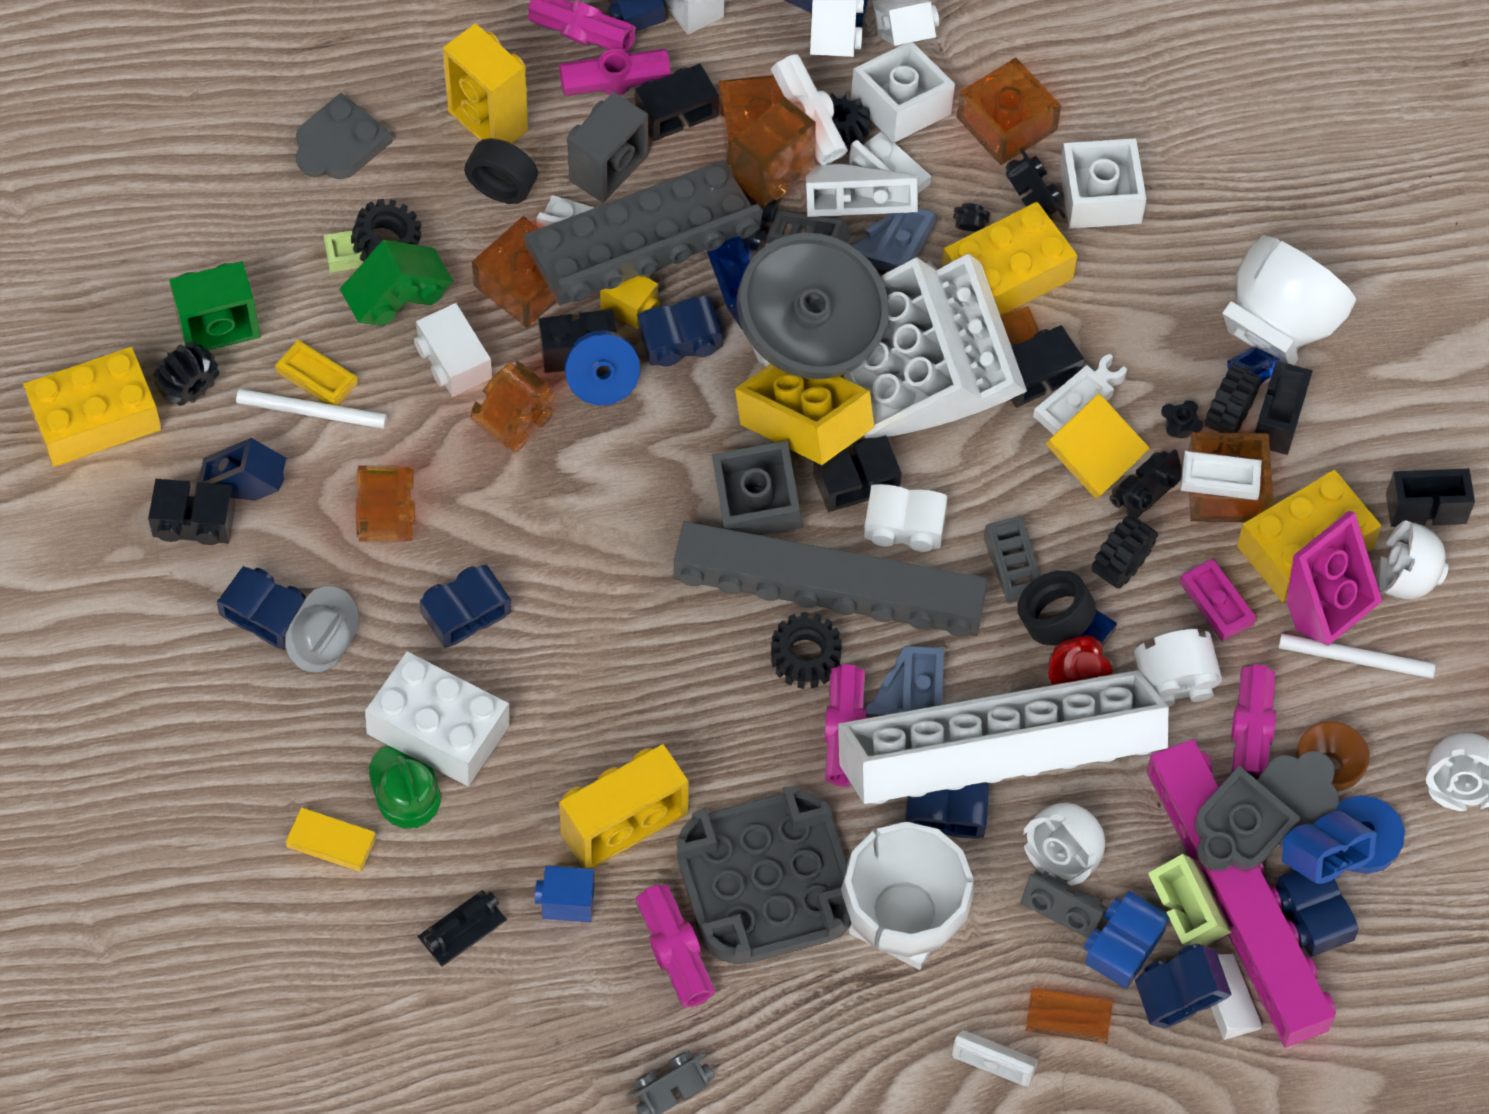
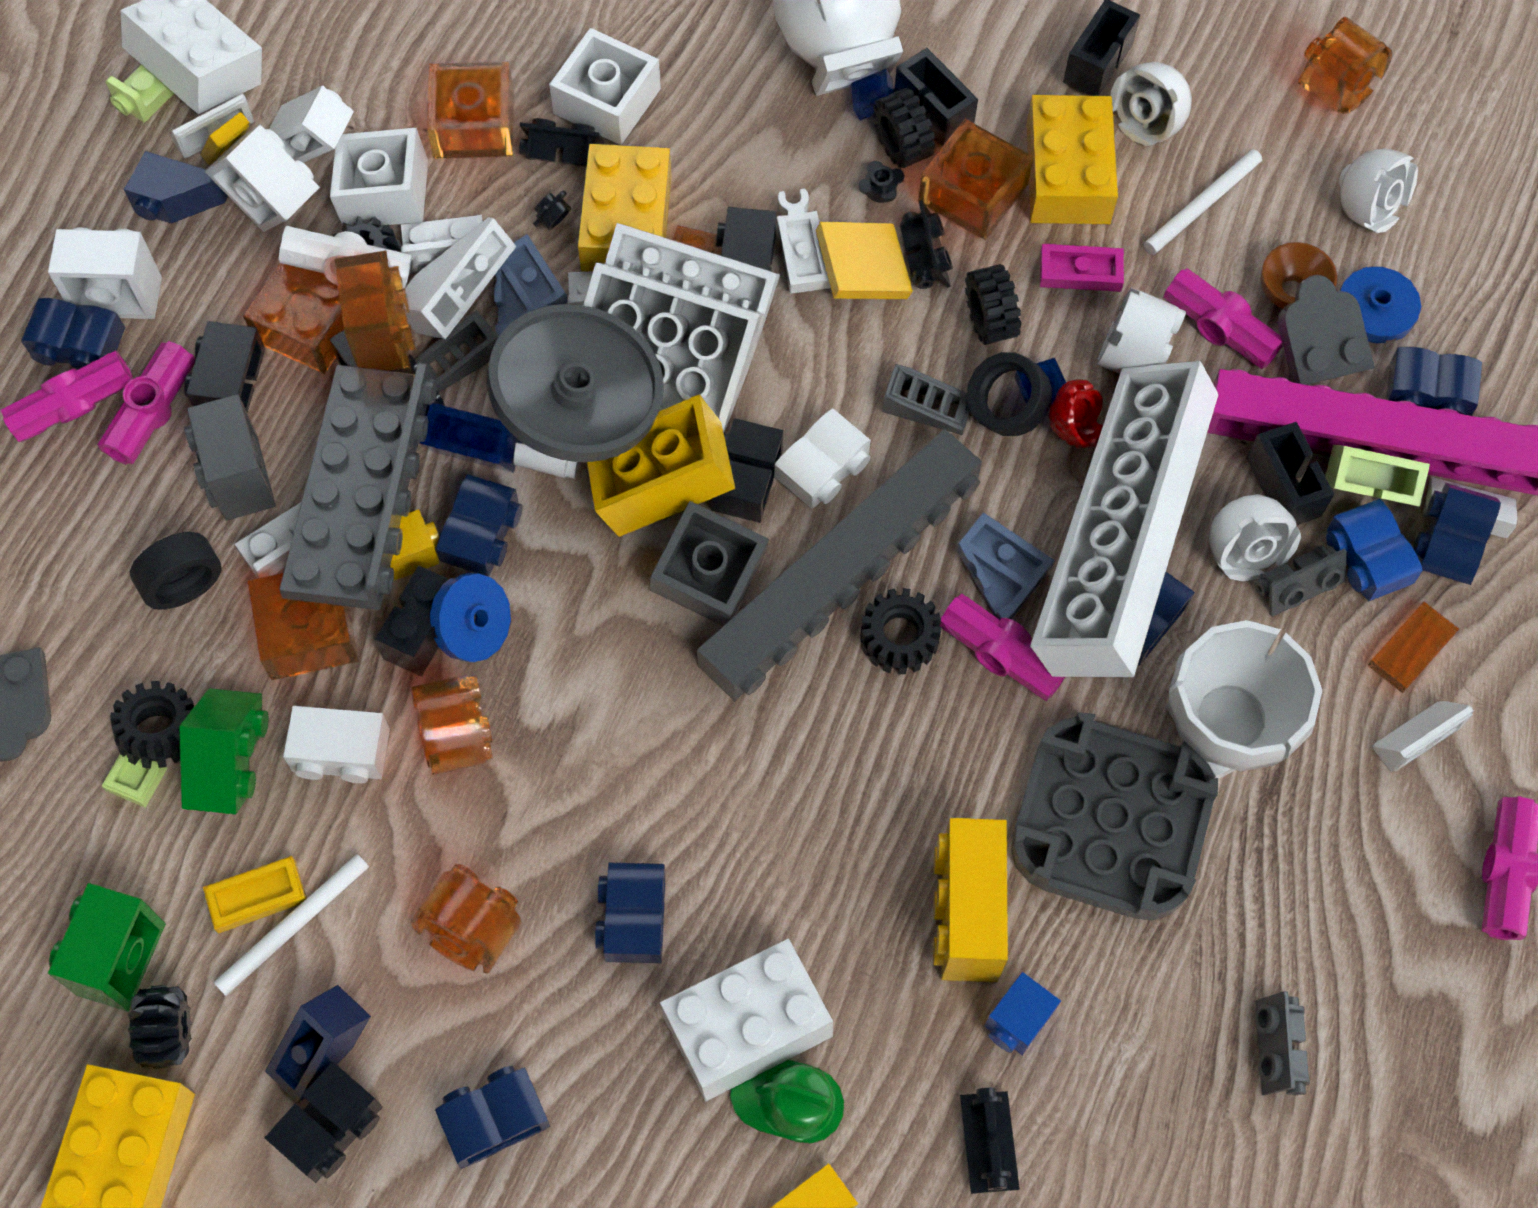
camera: 55 degrees left, 5 degrees up
light grey piece [285,586,359,673] -> none
yellow brick [442,23,529,144] -> none
dark pink piece [636,885,715,1008] -> none
white tile [1180,451,1262,500] -> none
dark grey plate [1194,766,1301,871] -> none
blue brick [1282,811,1376,884] -> none
dark pink slope [1286,510,1382,646] -> none
none -> black piece [1247,421,1334,525]

